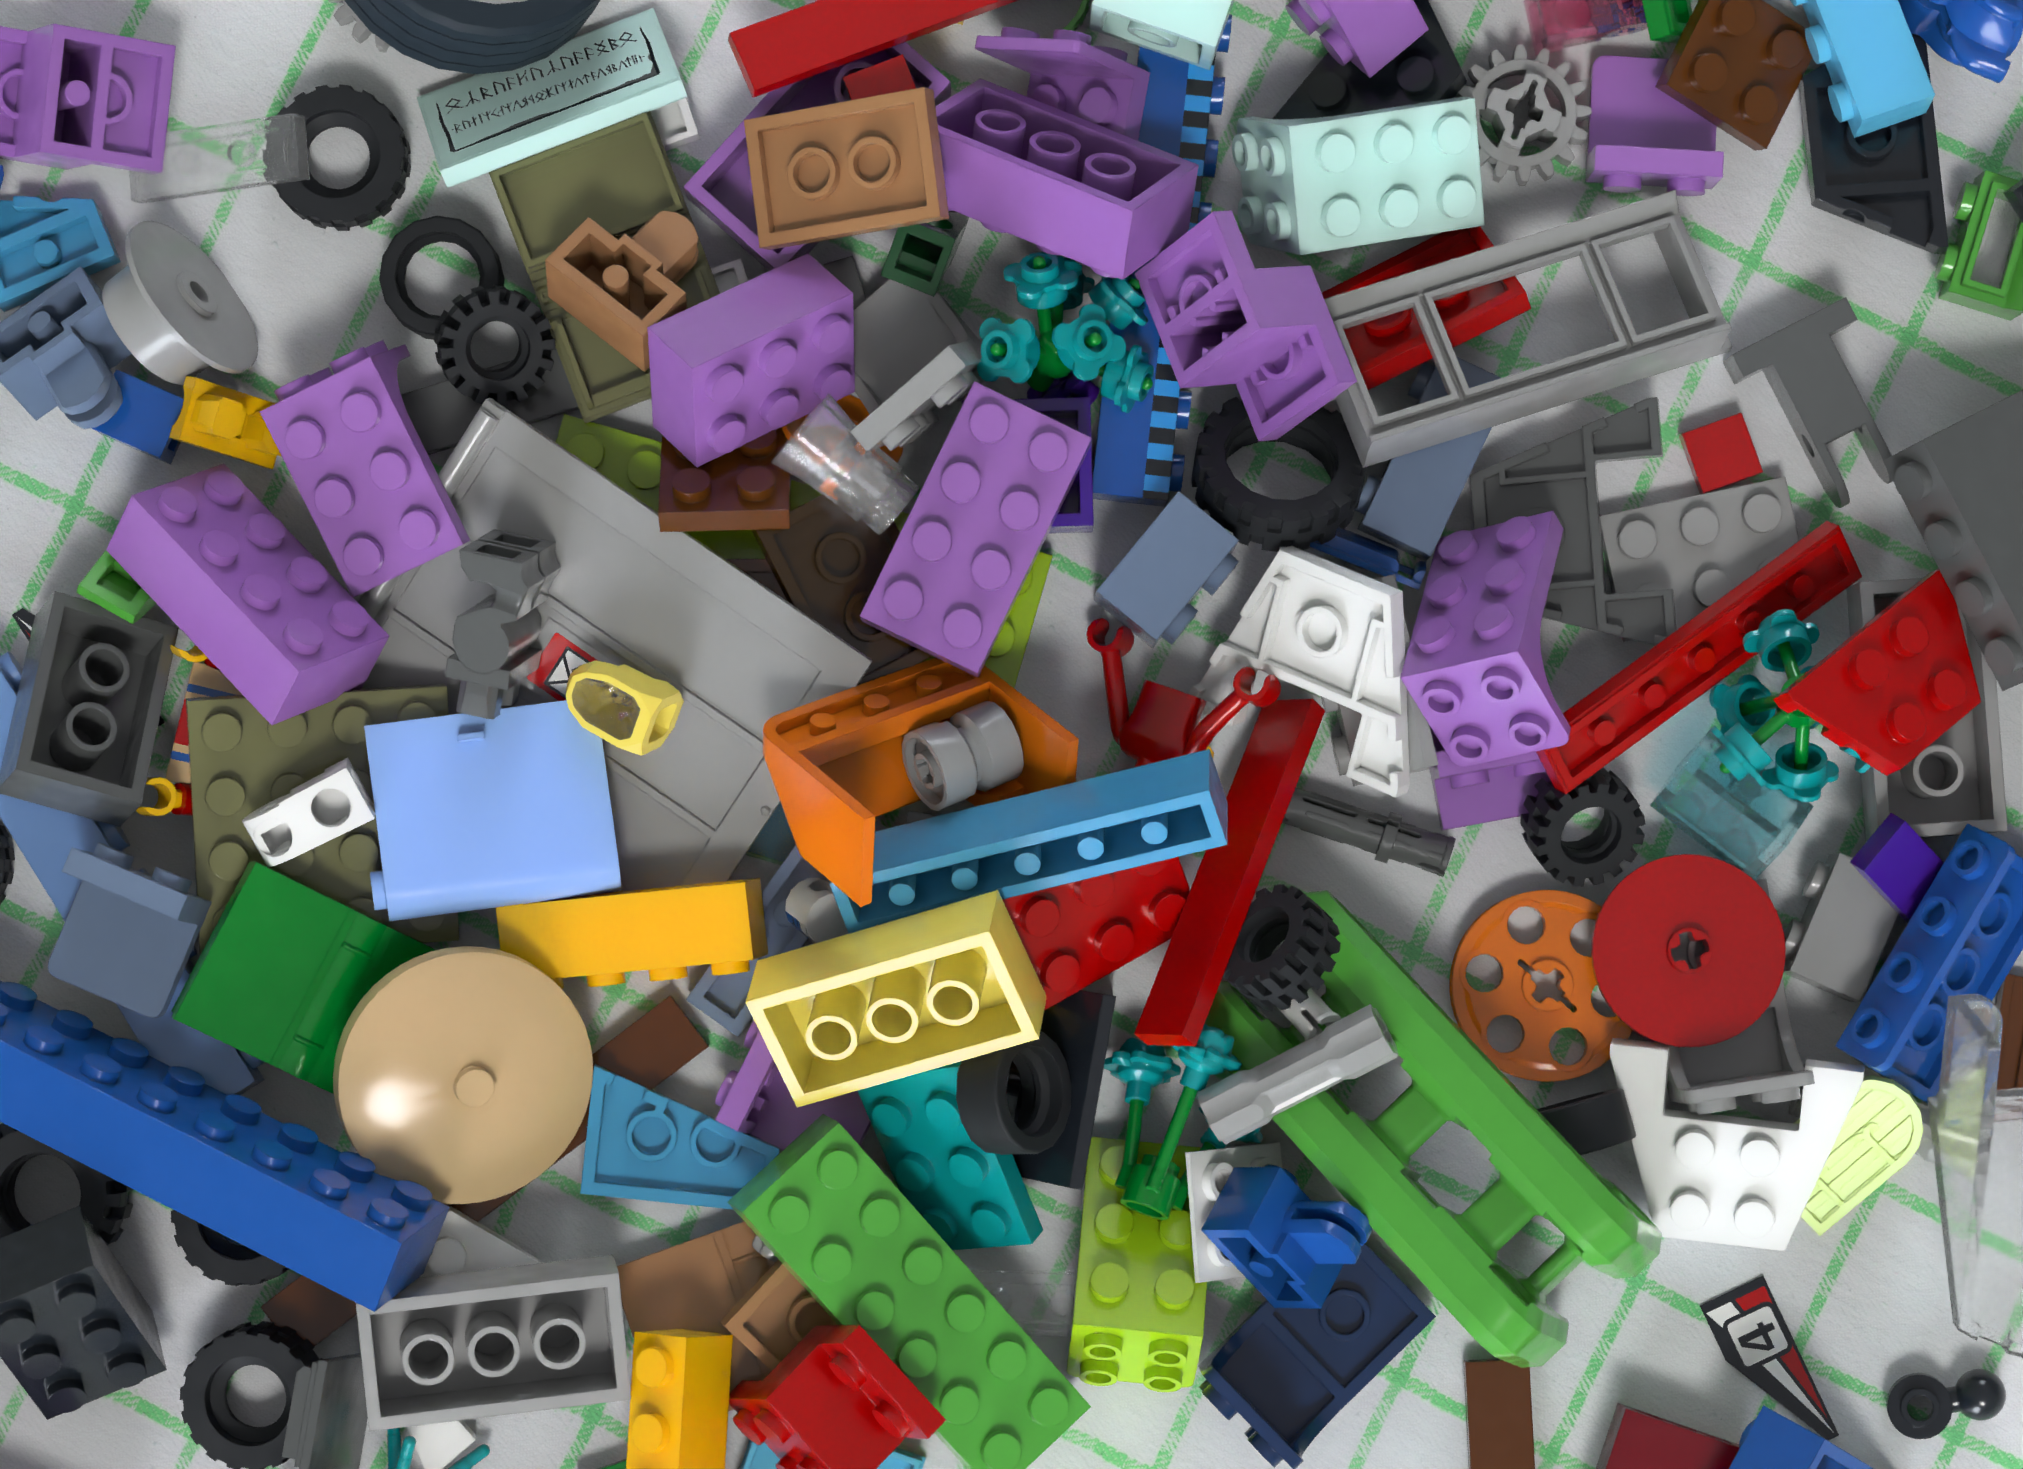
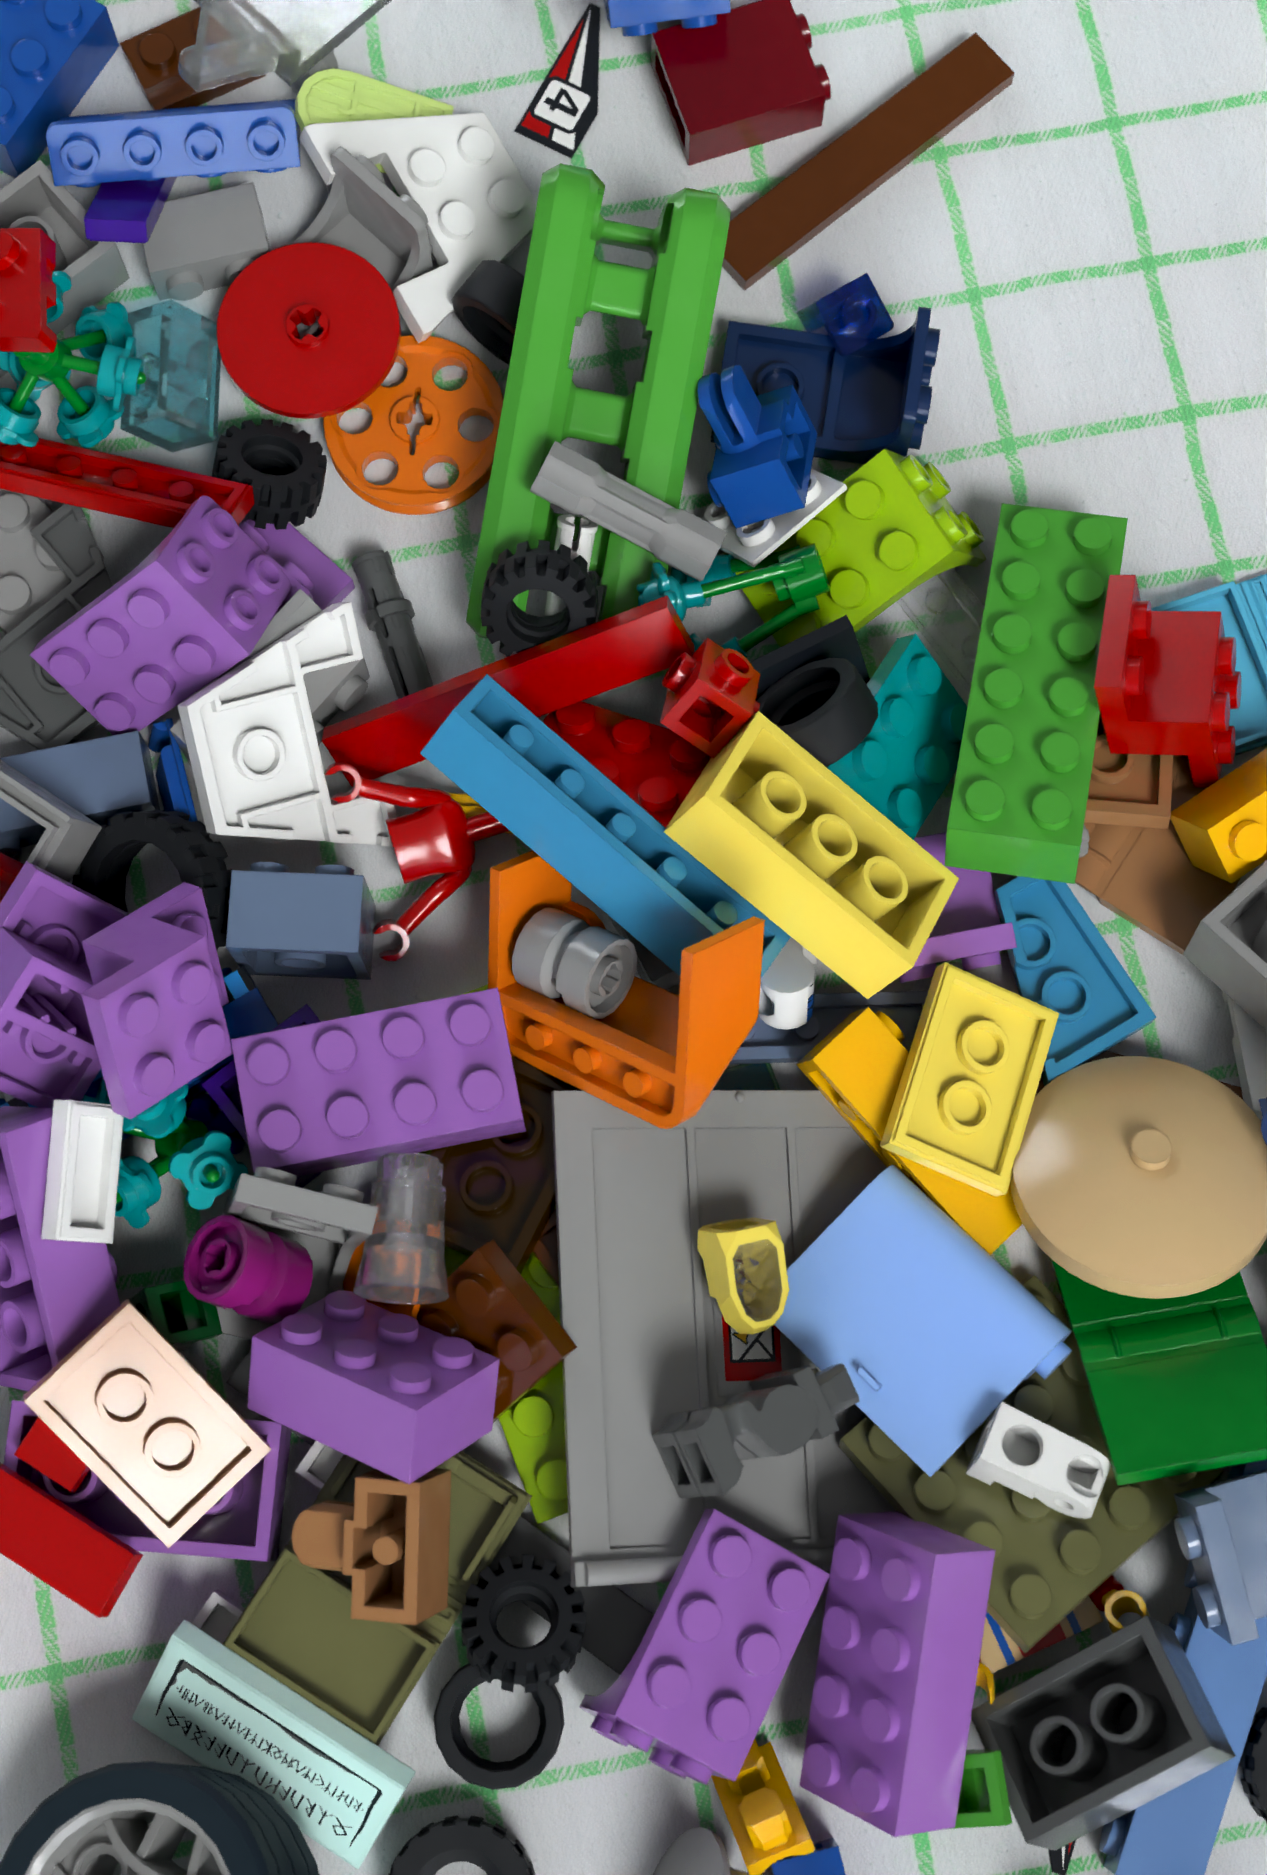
camera: 125 degrees left, 10 degrees down
none -> white tile [41,1100,124,1244]
none -> medium lavender bracket [81,882,233,1119]
none -> magenta wheel [184,1215,313,1324]
none -> red brick [660,637,761,759]
none -> clear blue bracket [797,273,894,356]
none -> light yellow tile [880,962,1059,1197]

